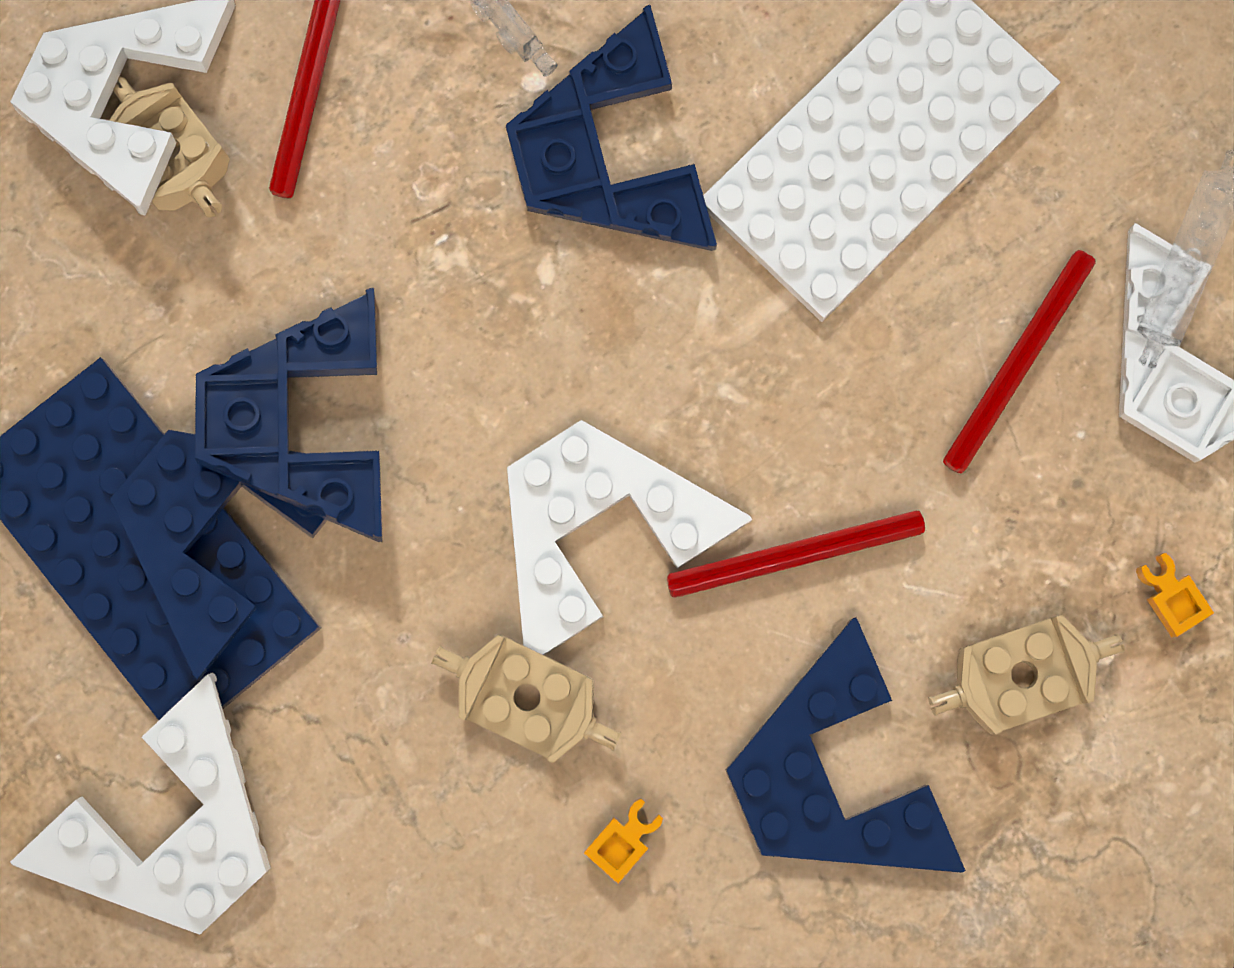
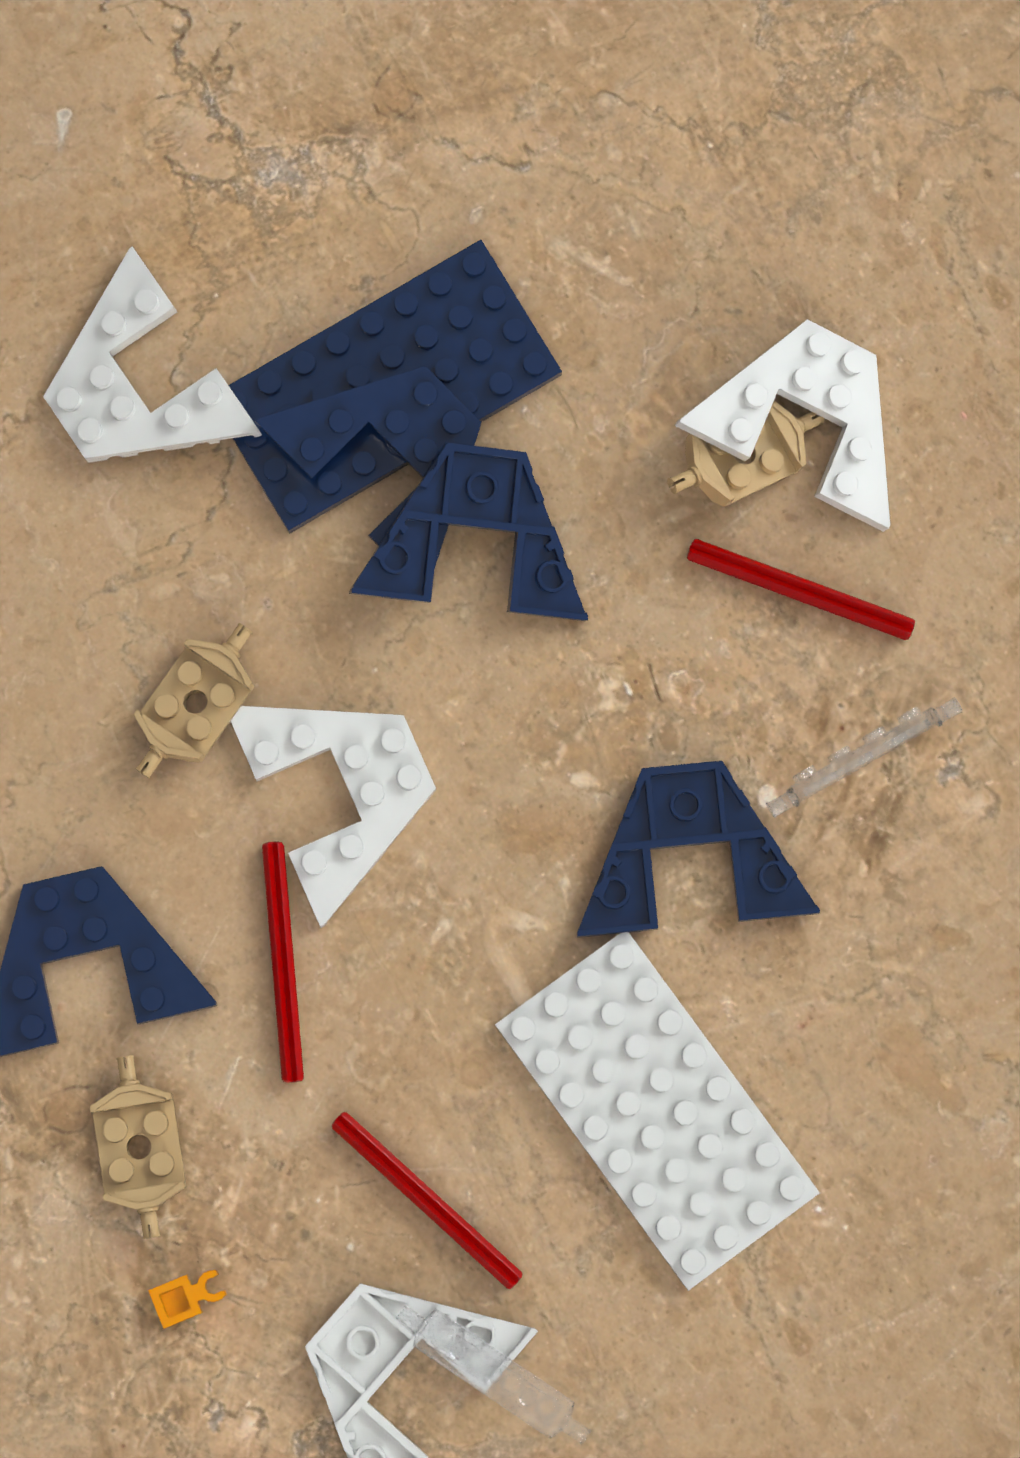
camera: 100 degrees right, 0 degrees up
light orange plate [584,798,663,884] -> none

